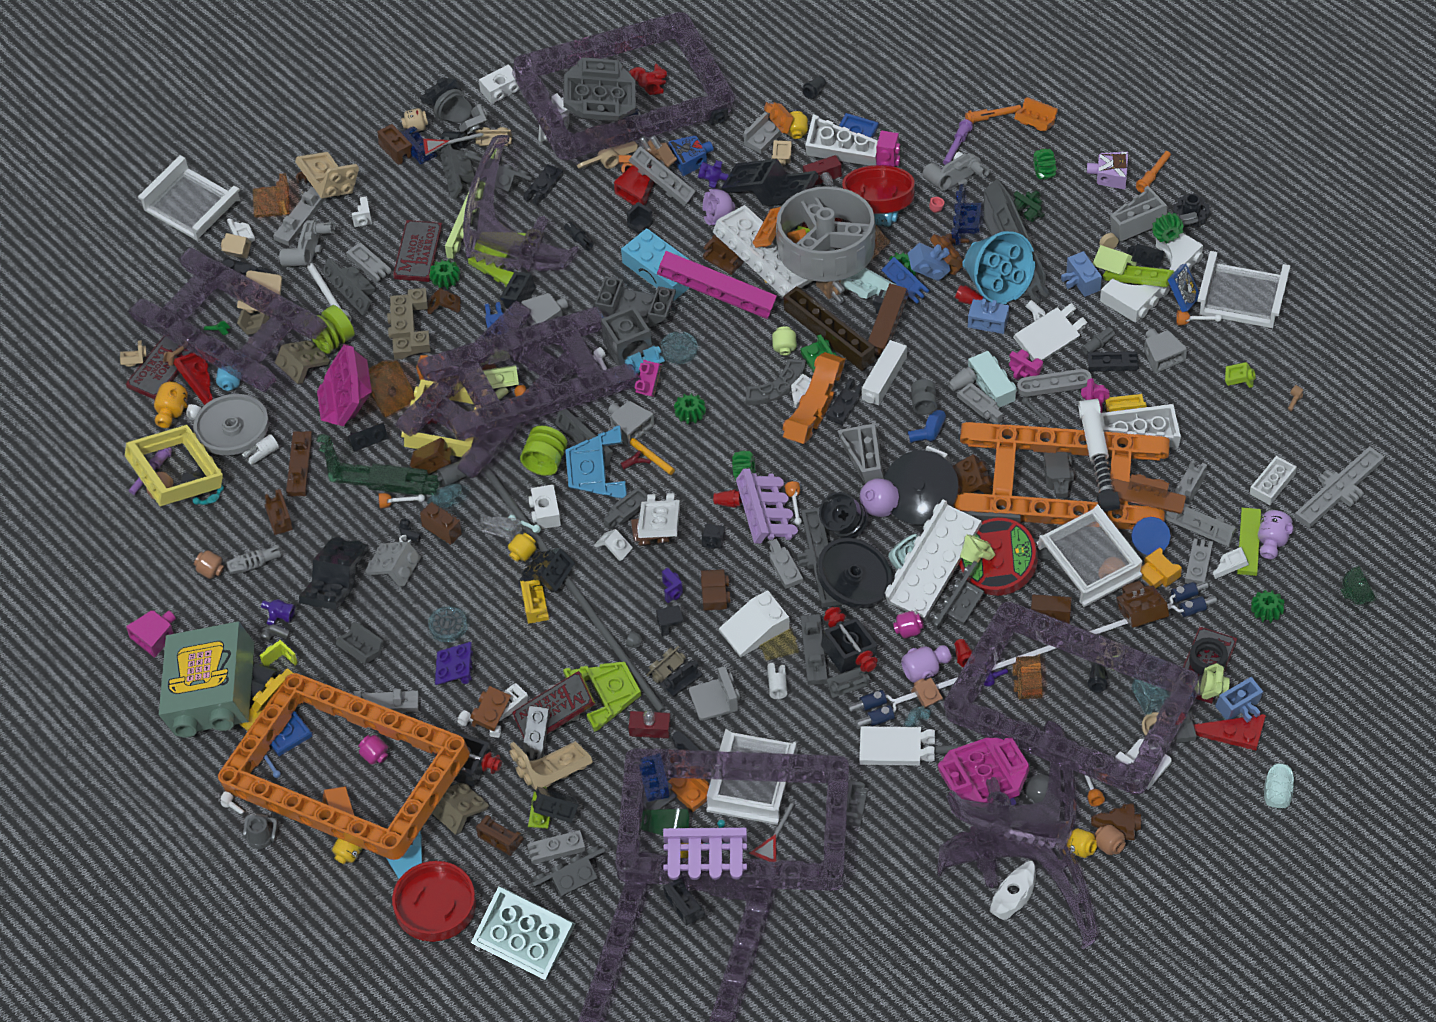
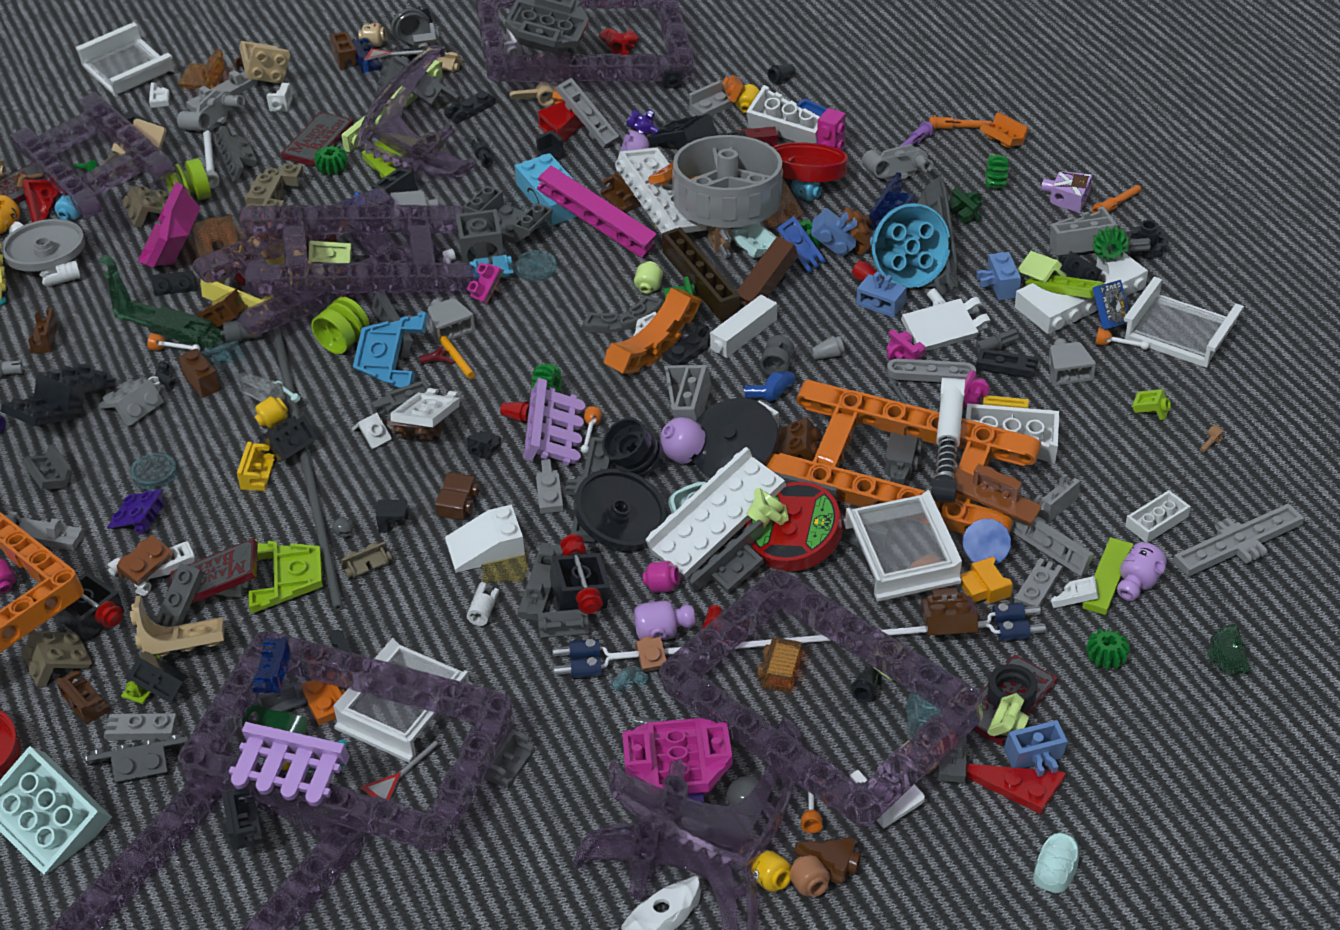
camera: 15 degrees right, 10 degrees down
tan brick [221,233,252,259] -> none
reddish brown hinge [286,431,312,496] -> none
light grey hinge [346,243,392,282] -> none
reddish brown bracket [427,288,460,314] -> none
white brick [479,64,521,104] -> none
white brick [528,485,561,529] -> none
dark red piece [628,710,671,738] -> none
medium nougat piece [640,135,677,170] -> none
black hinge [660,660,703,697] -> none
dark purple bracket [662,568,683,603] -> none
blue torso [668,136,713,176] -> none
green gear [674,393,706,424] -> none
light grey bracket [689,666,740,721] -> none
tan bracket [772,140,792,166] -> none
white tile [859,726,935,765] -> none
coral hinge [929,197,944,213] -> none
light grey hinge [957,383,1003,424] -> none
light aqua brick [968,351,1017,408] -> none
dark purple hand [982,669,1008,687] -> none
reddish brown hinge [1030,594,1071,626] -> none
tan tile [1099,233,1119,249] -> none

